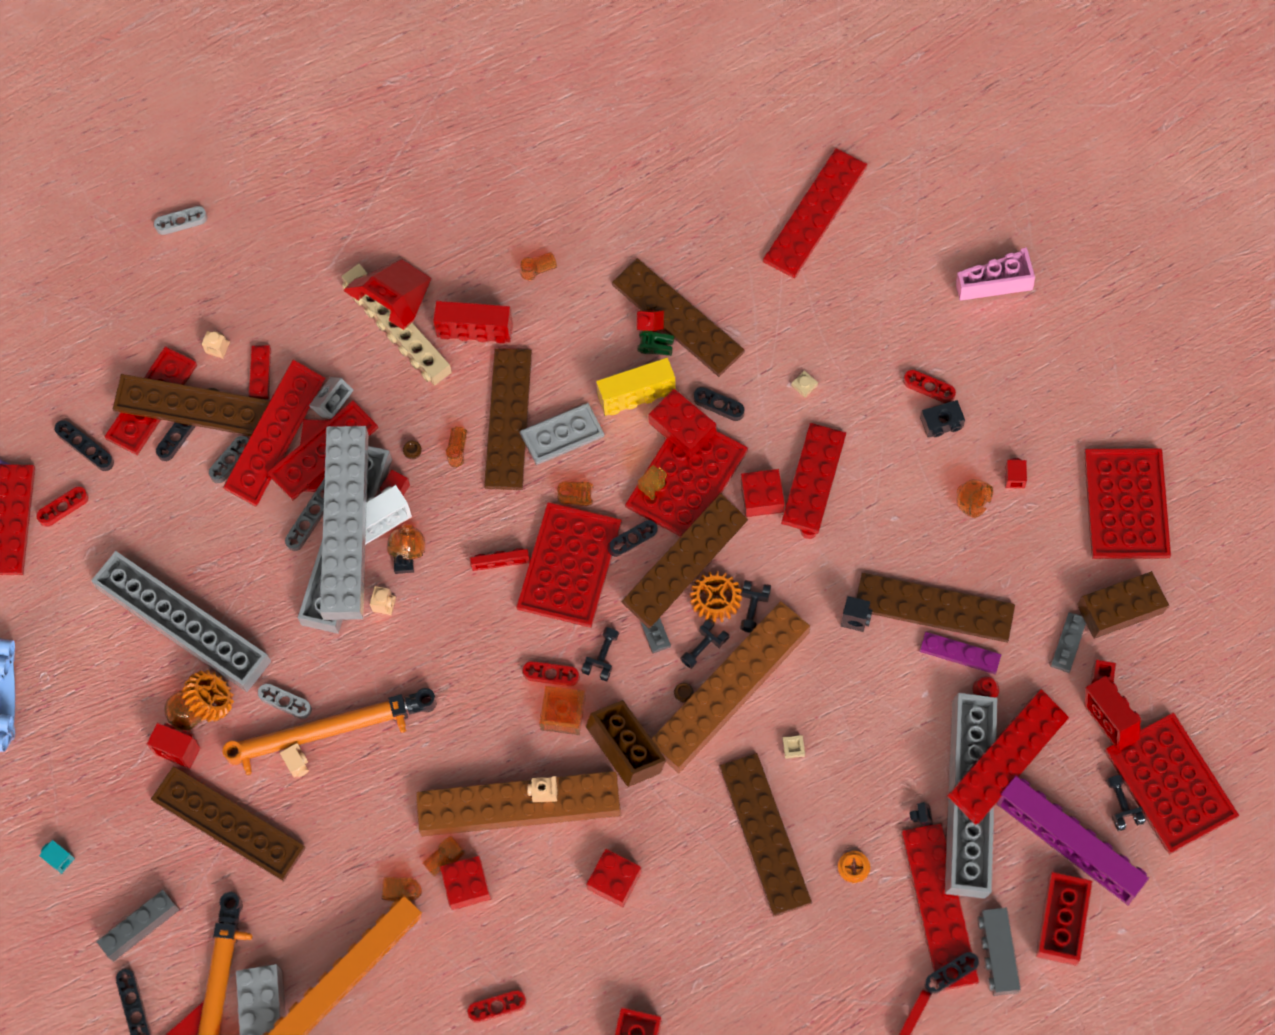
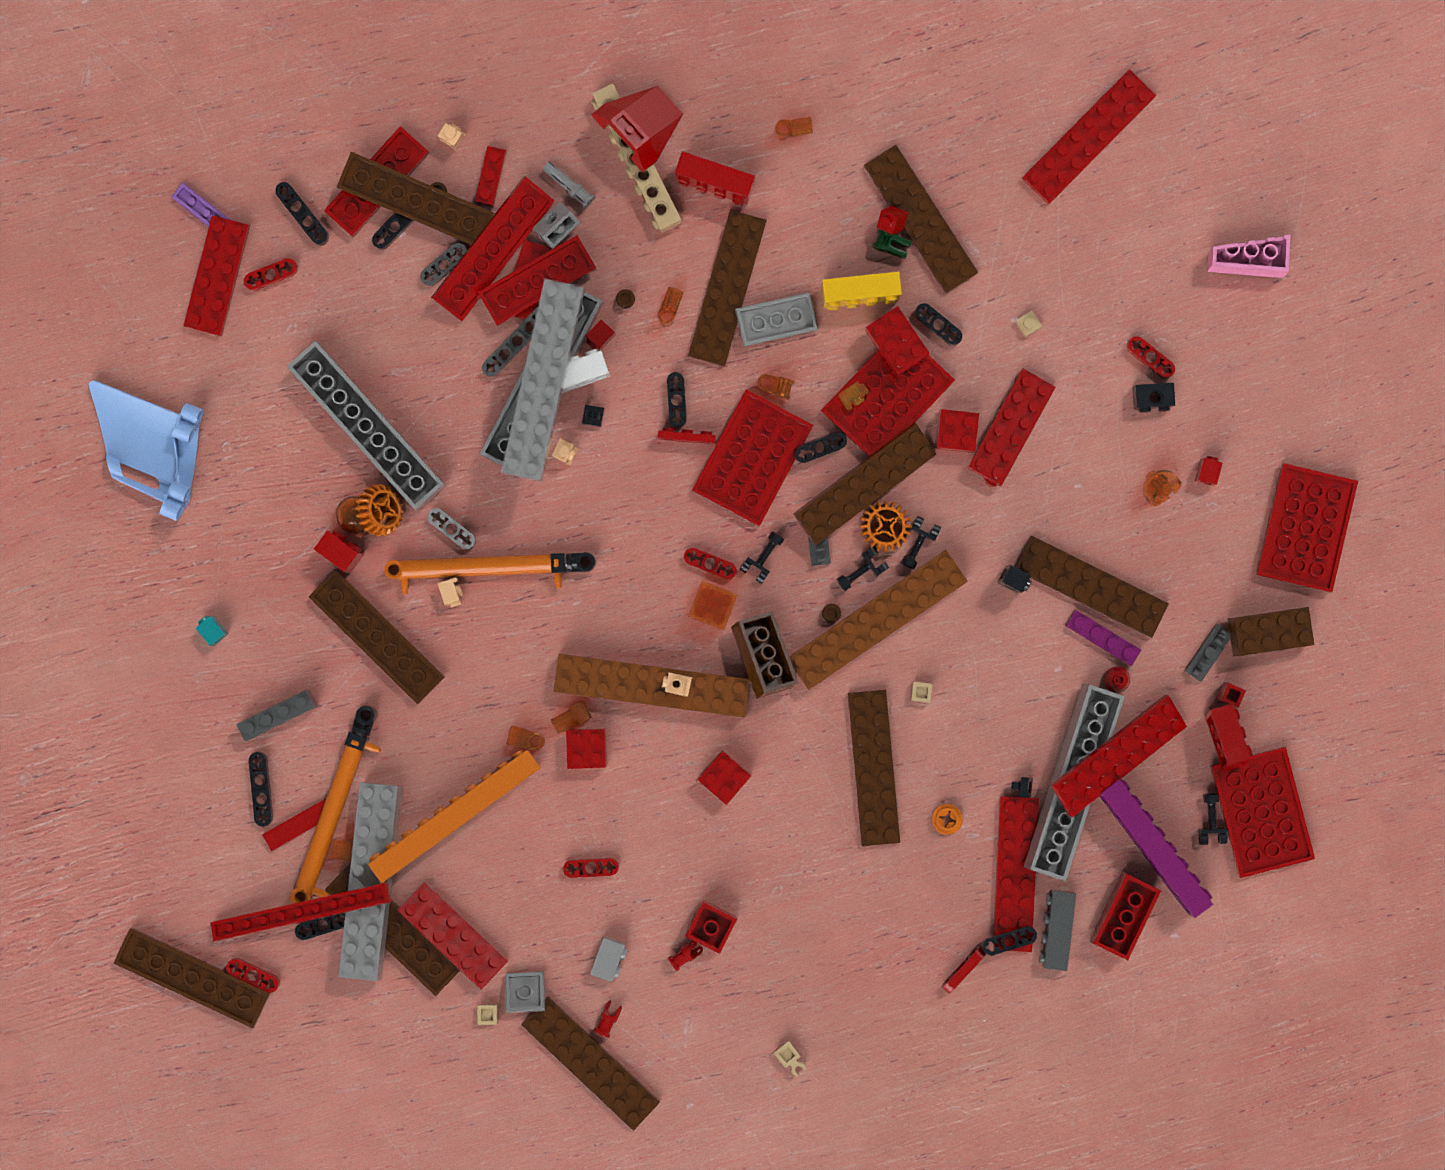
camera: 10 degrees right, 20 degrees up
clear orange cylinder [387,524,426,559] -> none
none -> light grey pin [543,161,595,209]
none -> black beam [667,372,687,428]

